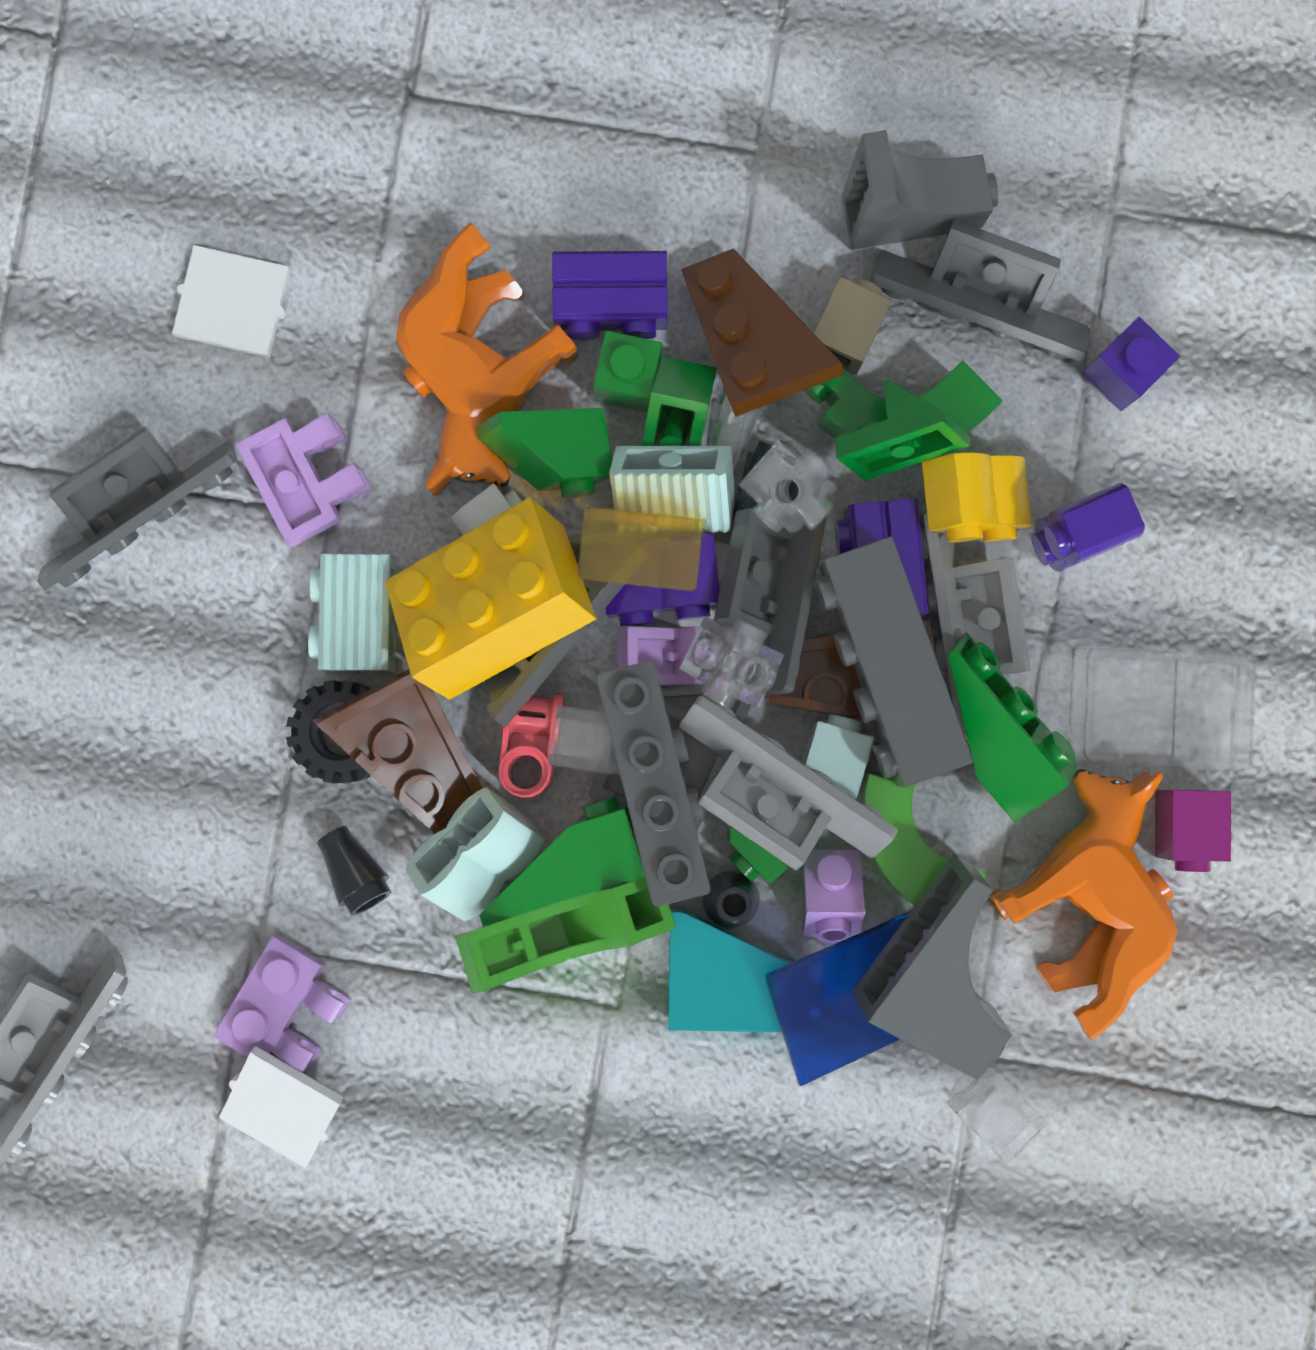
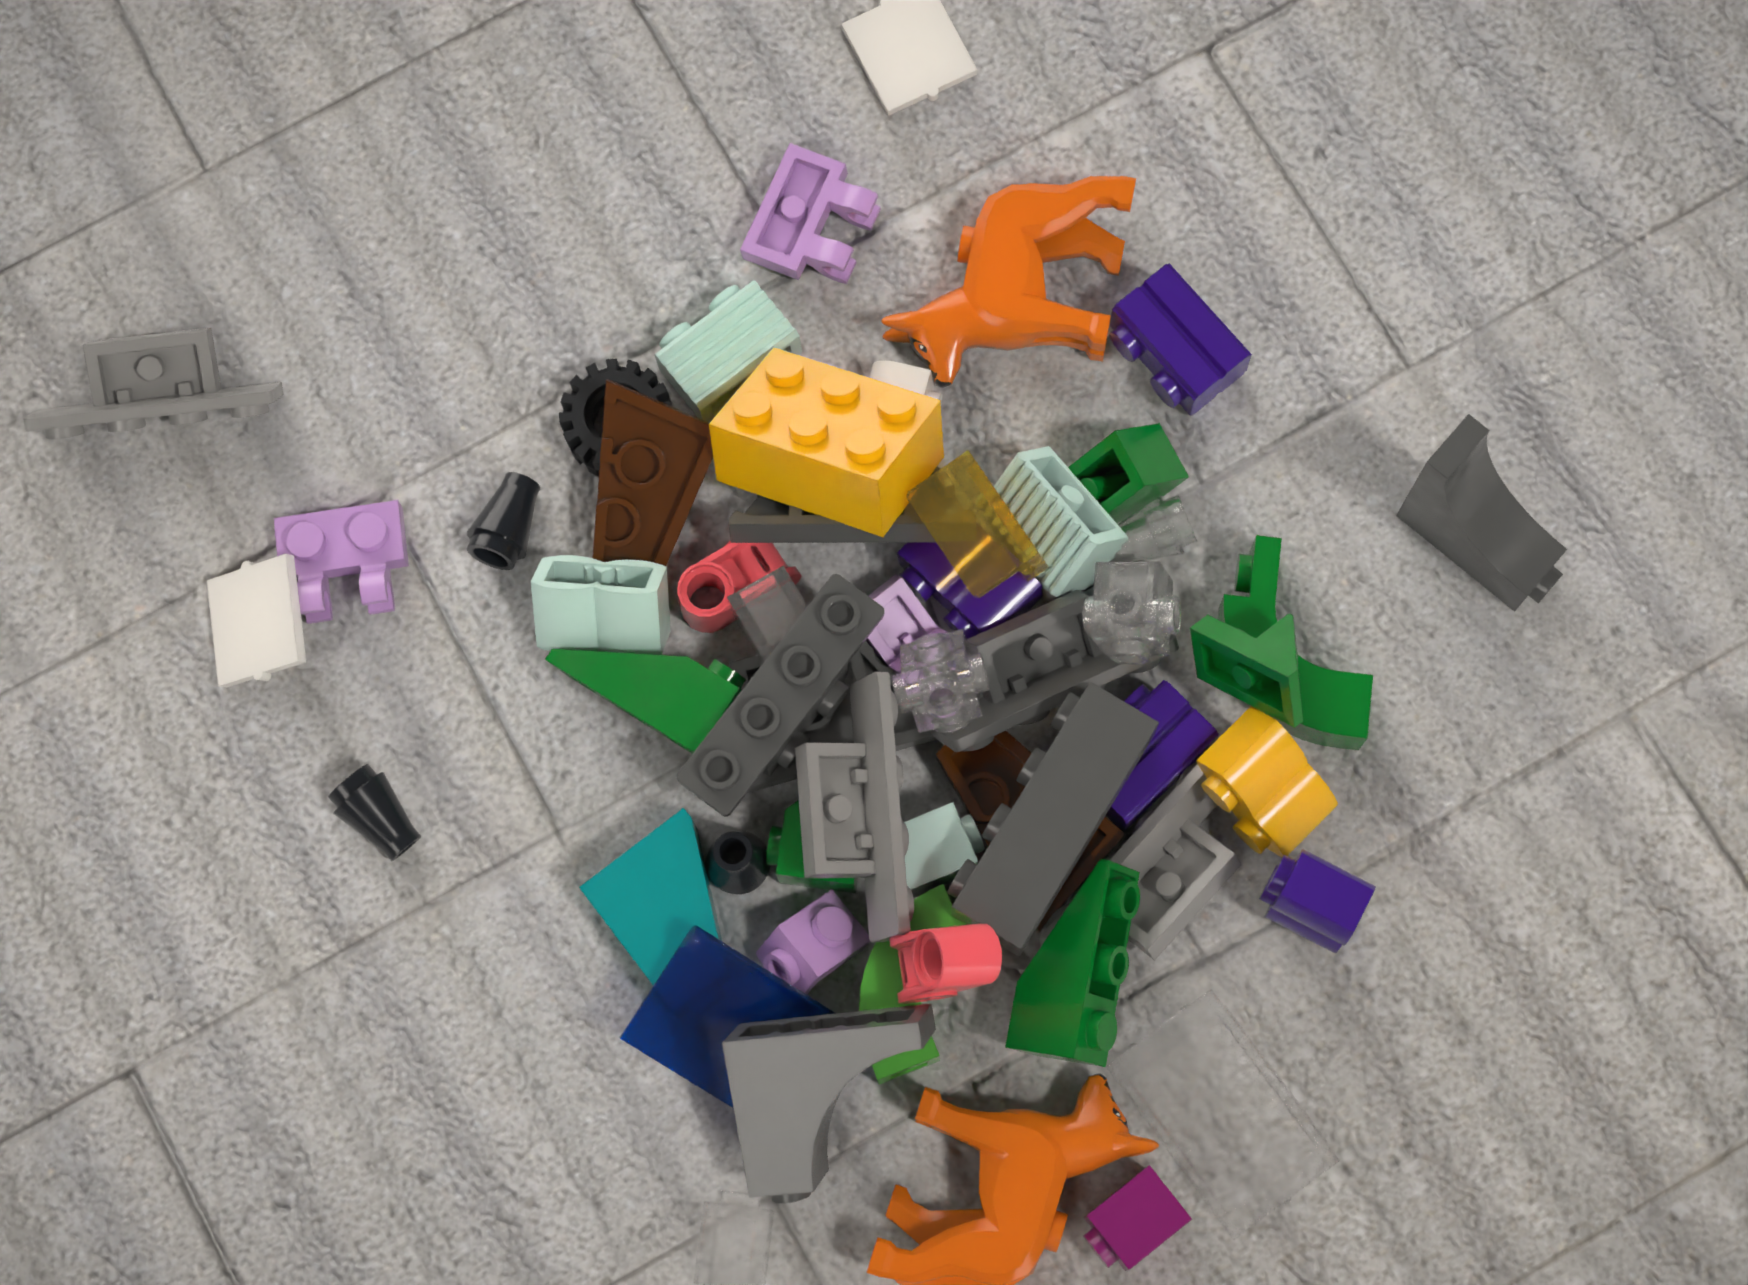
camera: 60 degrees right, 10 degrees down
dark grey bracket [37,427,236,591] -> none
bright green arch [455,877,676,993] -> none
green slope [476,408,612,498] -> none
green brick [593,330,662,412] -> none
reddish brown wing [681,248,845,417] -> none
dark tan brick [814,276,892,375] -> none
dark grey bracket [870,219,1090,361] -> none
dark purple brick [1081,316,1181,411] -> none
none -> black cone [328,764,421,861]
none -> coral piece [889,923,1002,1004]

